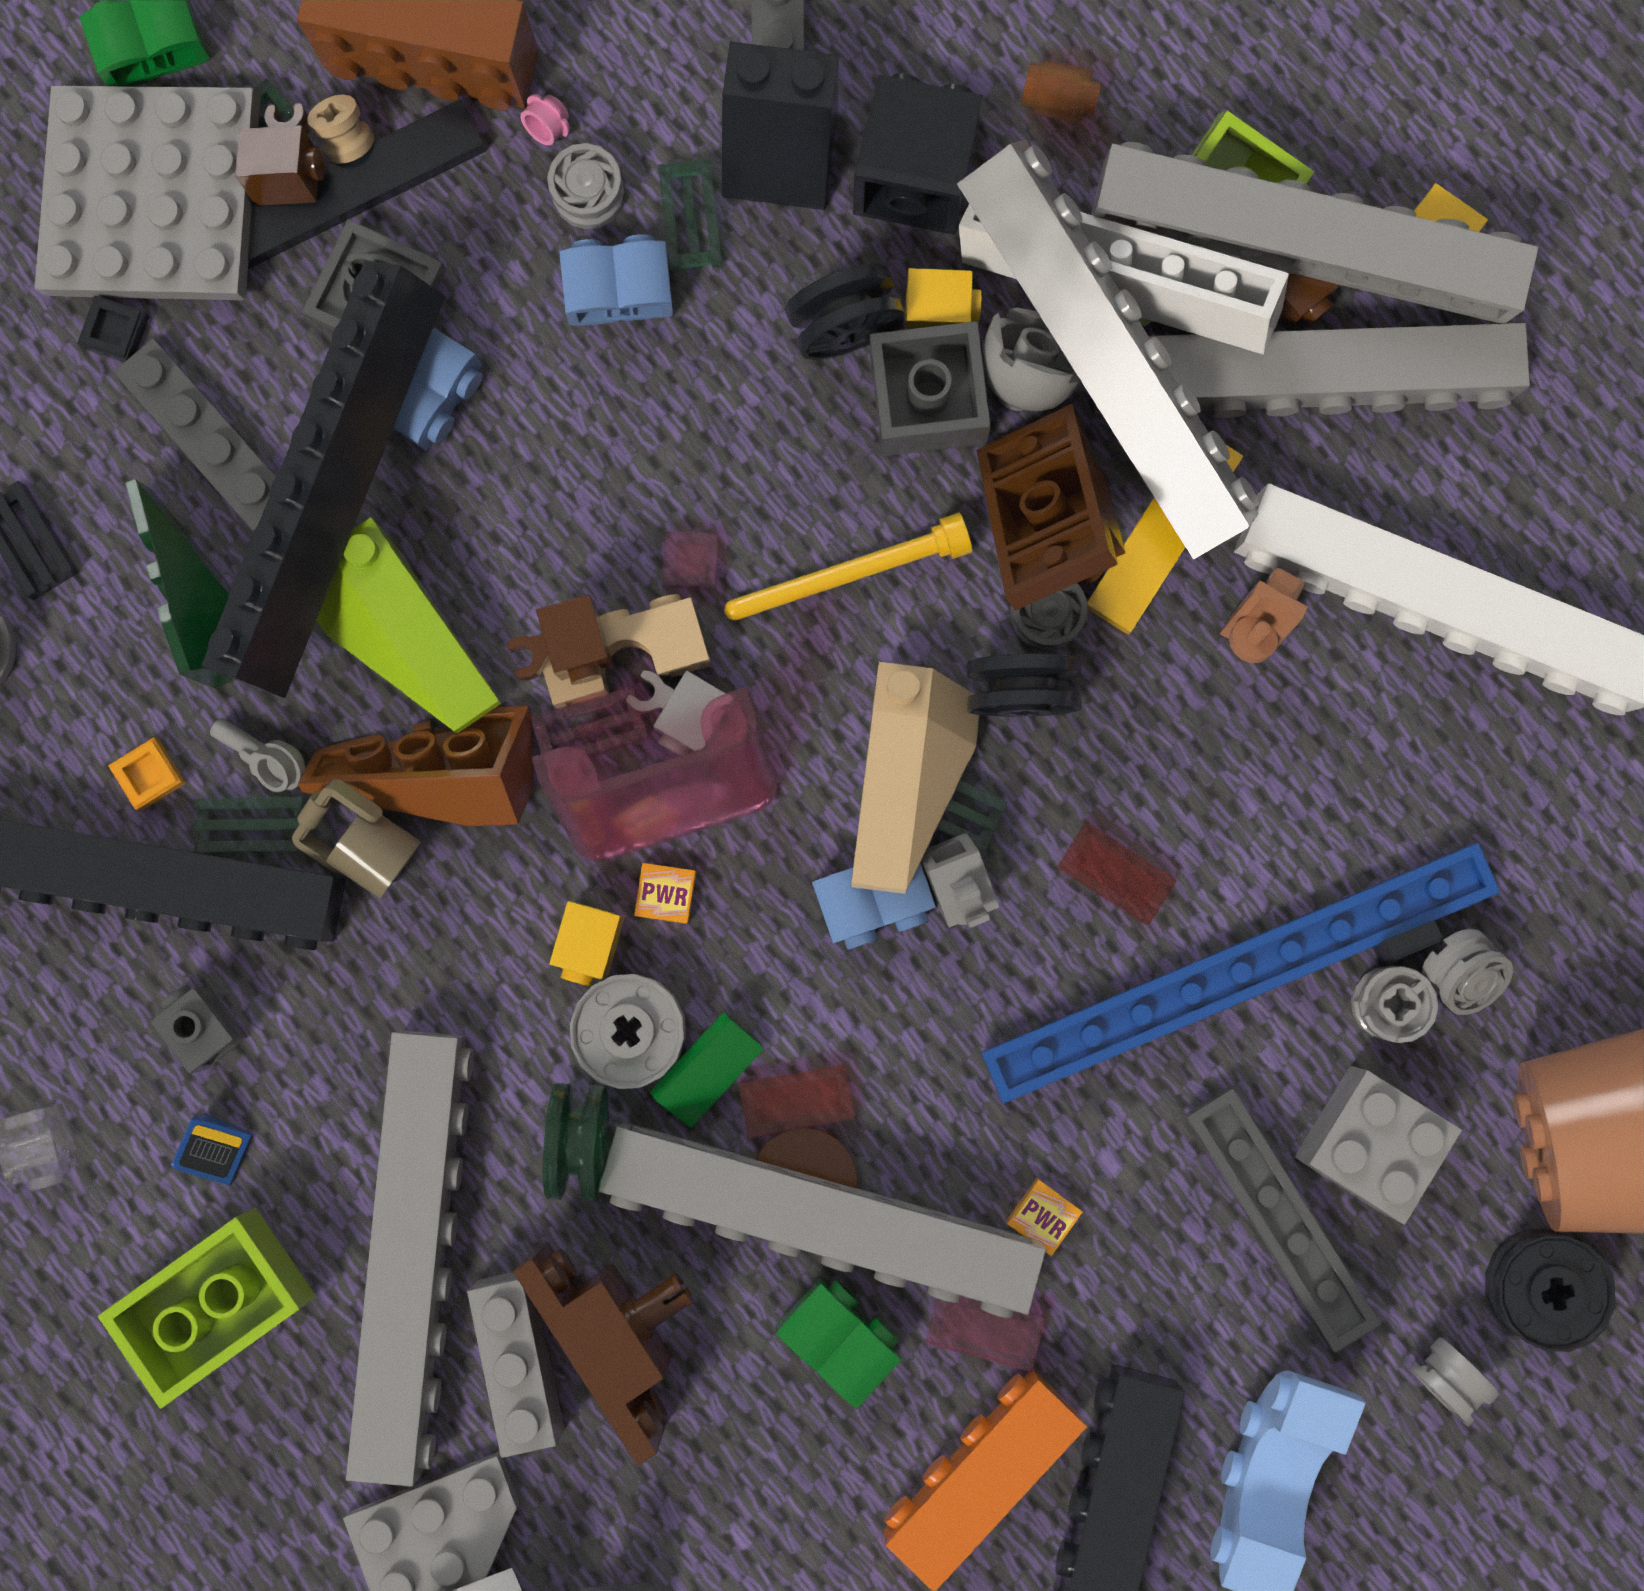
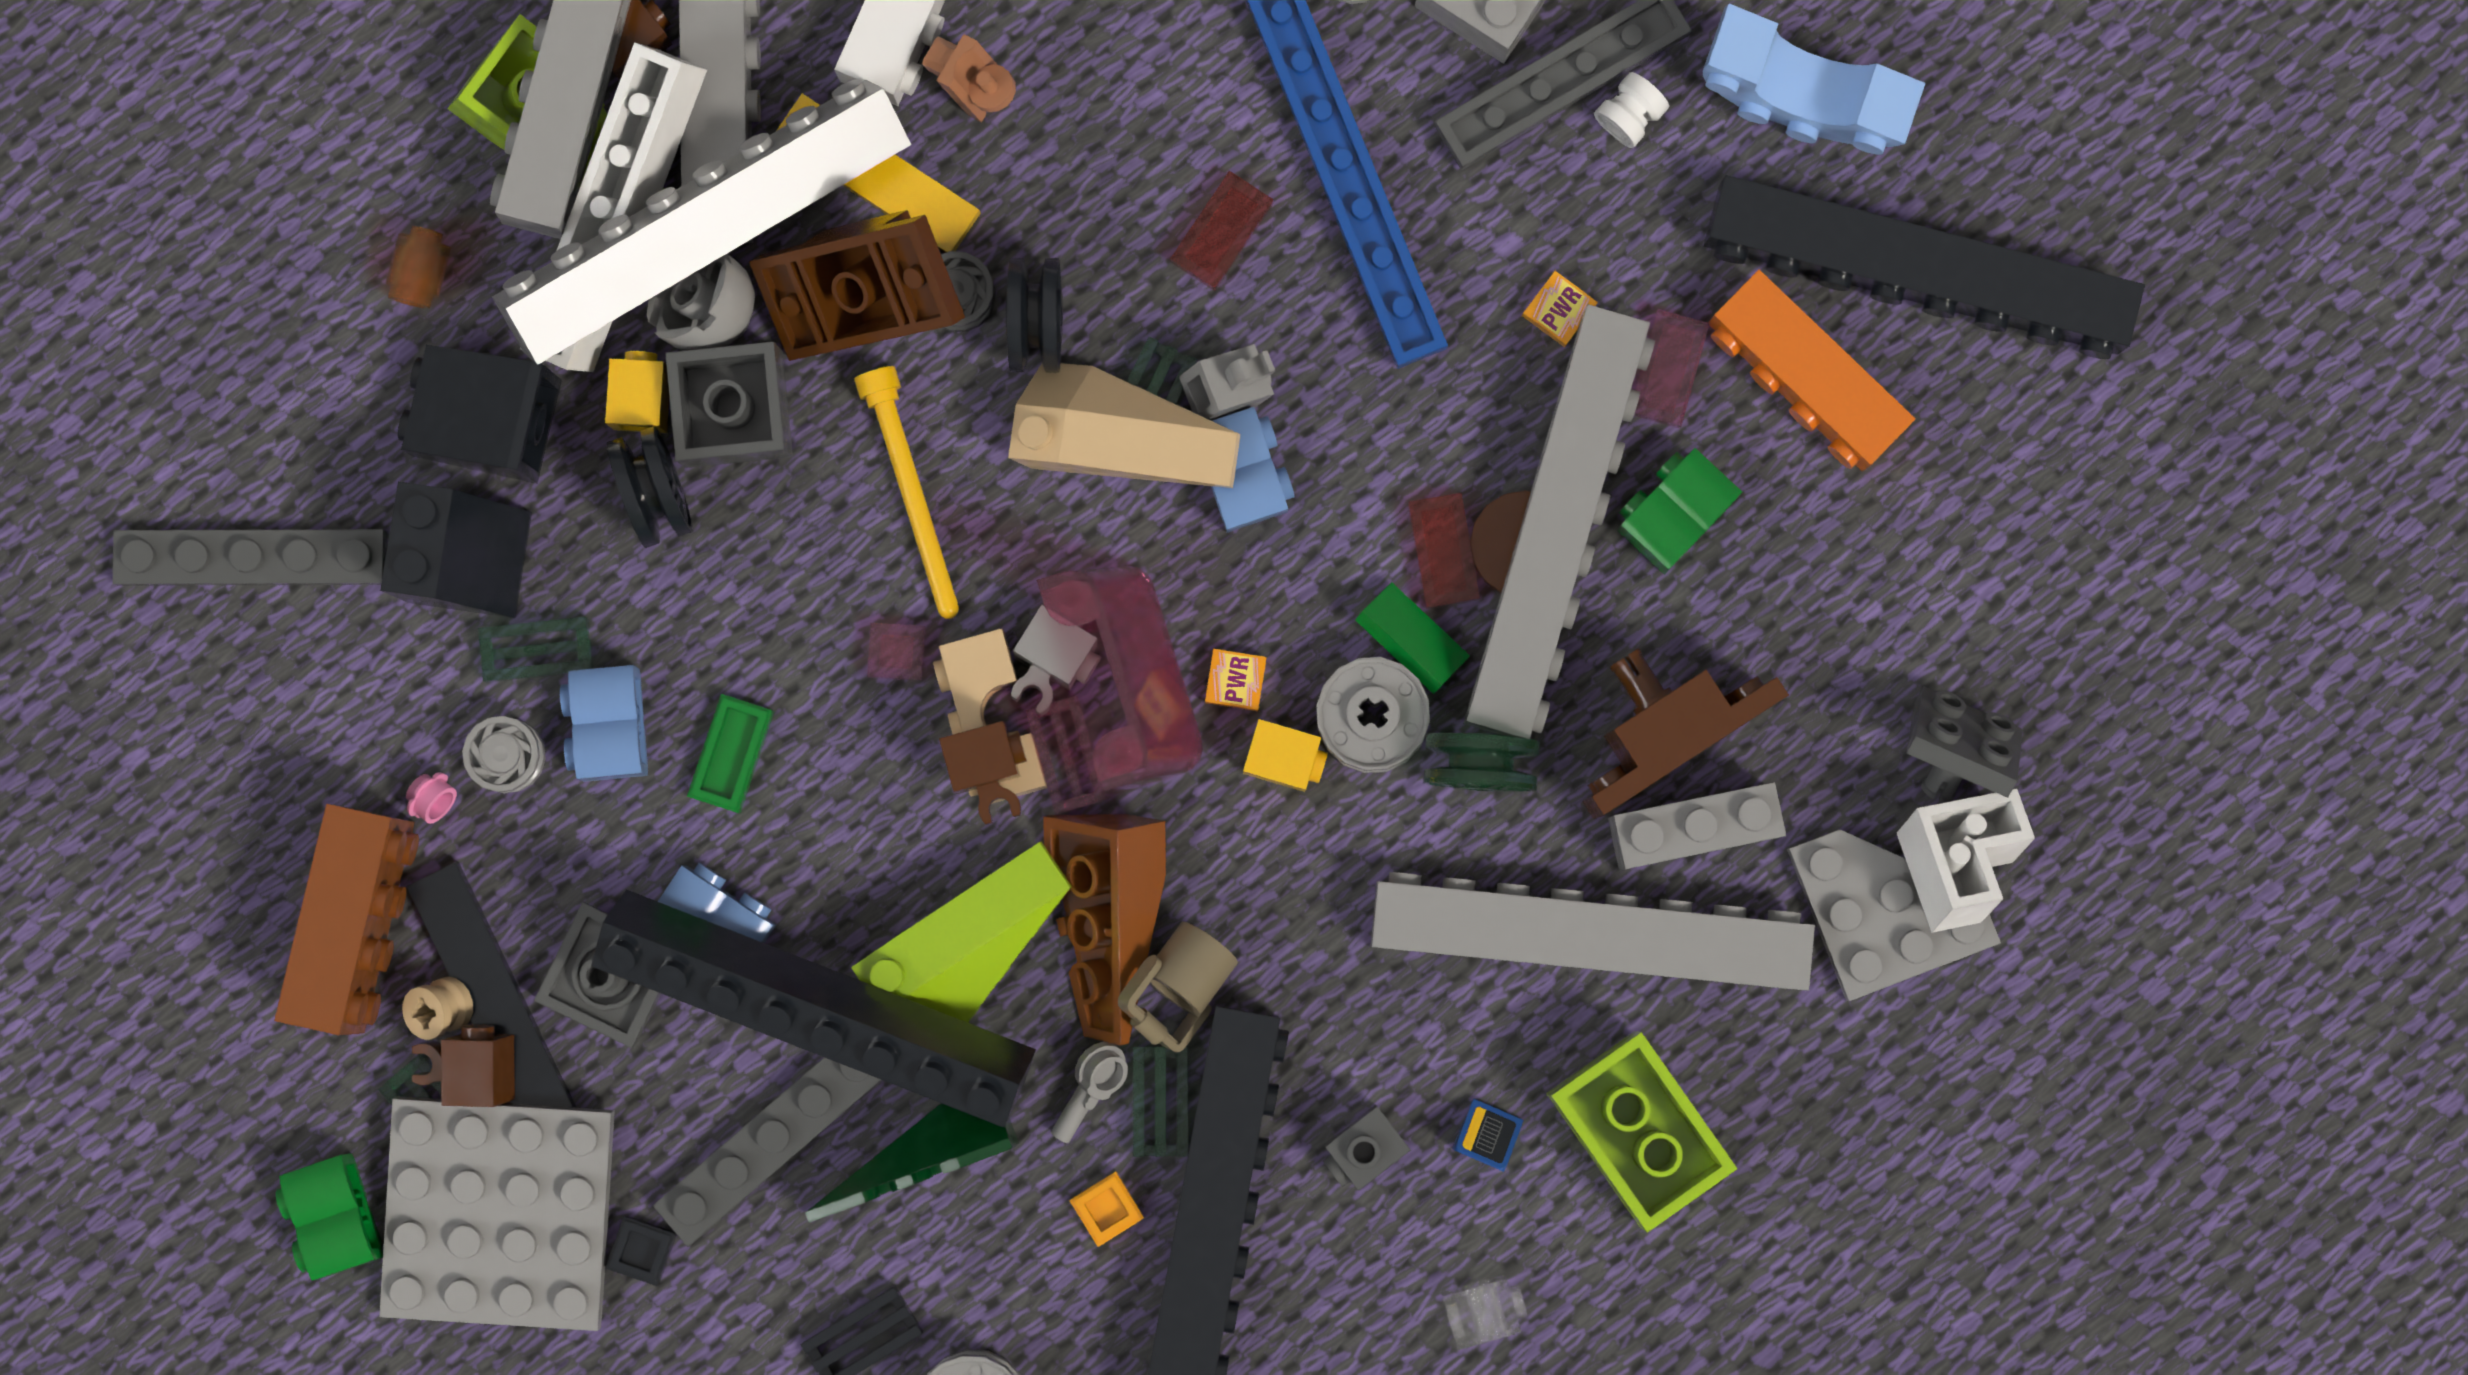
camera: 90 degrees left, 0 degrees up
none -> green tile [687,694,774,814]
none -> white wheel [1594,72,1669,148]

